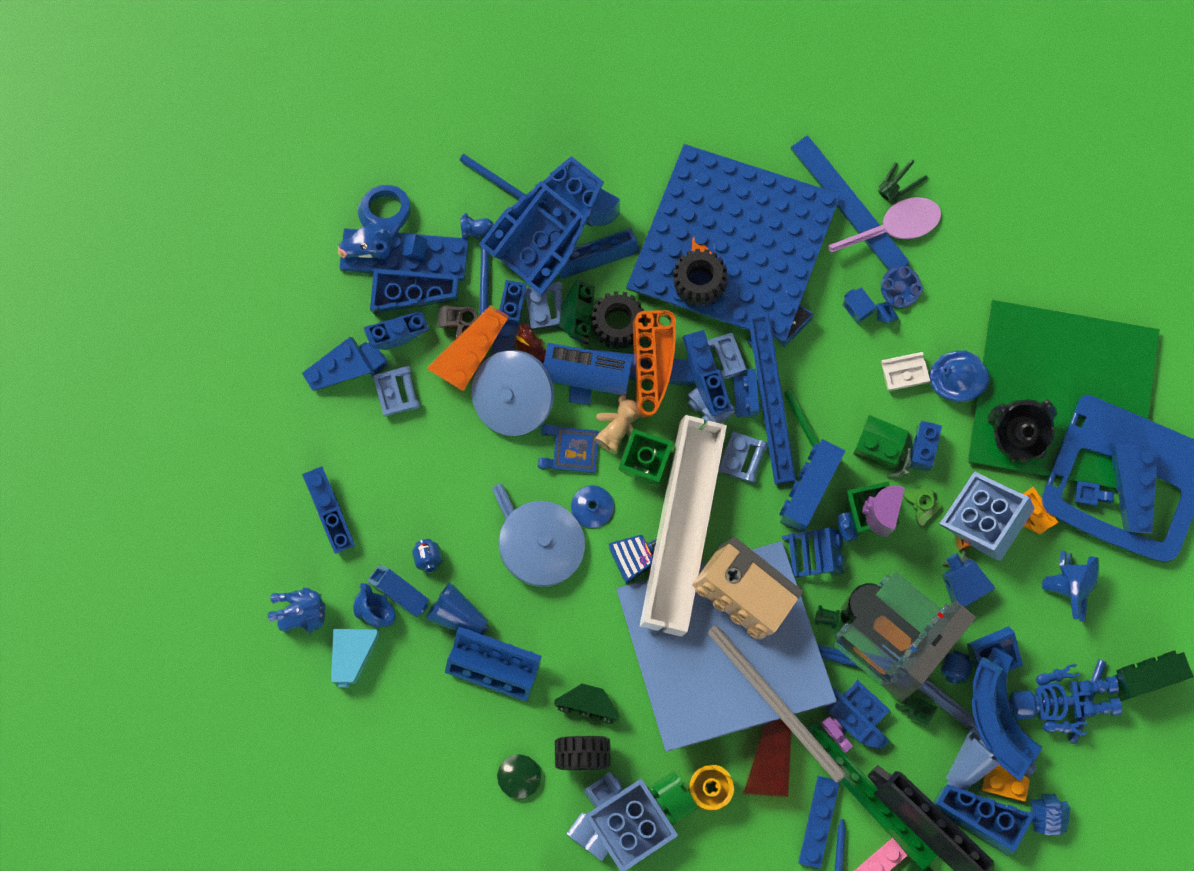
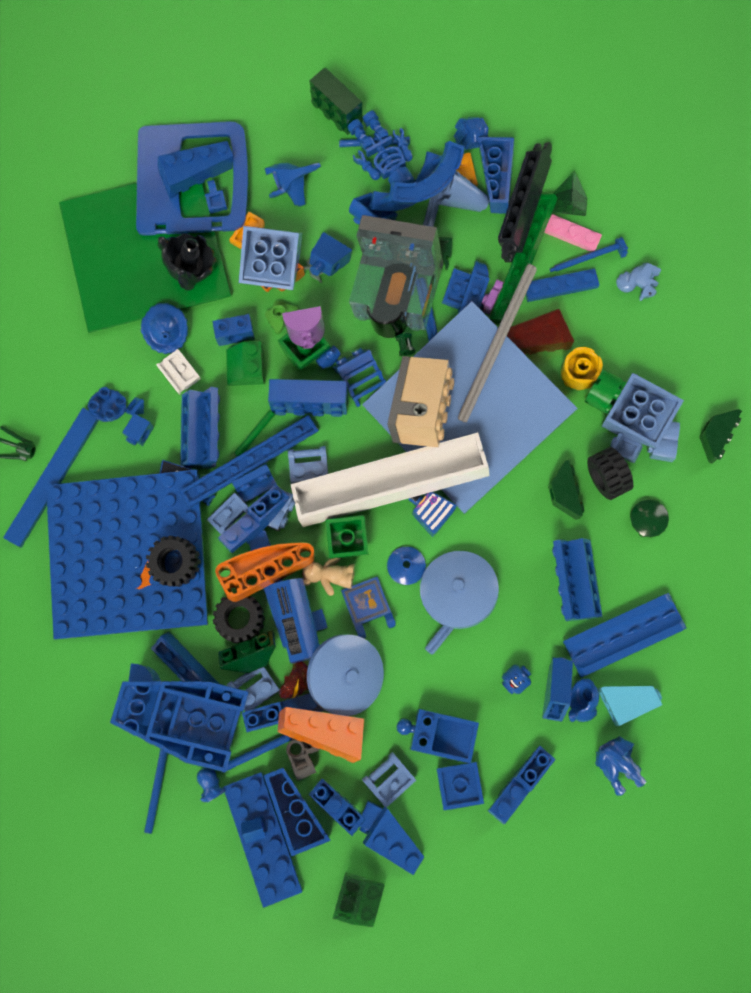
camera: 115 degrees left, 0 degrees up
blue animal [338,185,411,259] -> none
blue cone [426,583,489,635] -> none
lavender piece [828,197,941,253] -> none
sand green piece [887,448,911,478] -> none
none -> blue brick [180,387,220,469]
none -> clear green slope [333,872,385,927]
none -> blue slope [396,709,479,764]
none -> blue plate [436,762,484,810]
none -> blue plate [563,593,687,678]

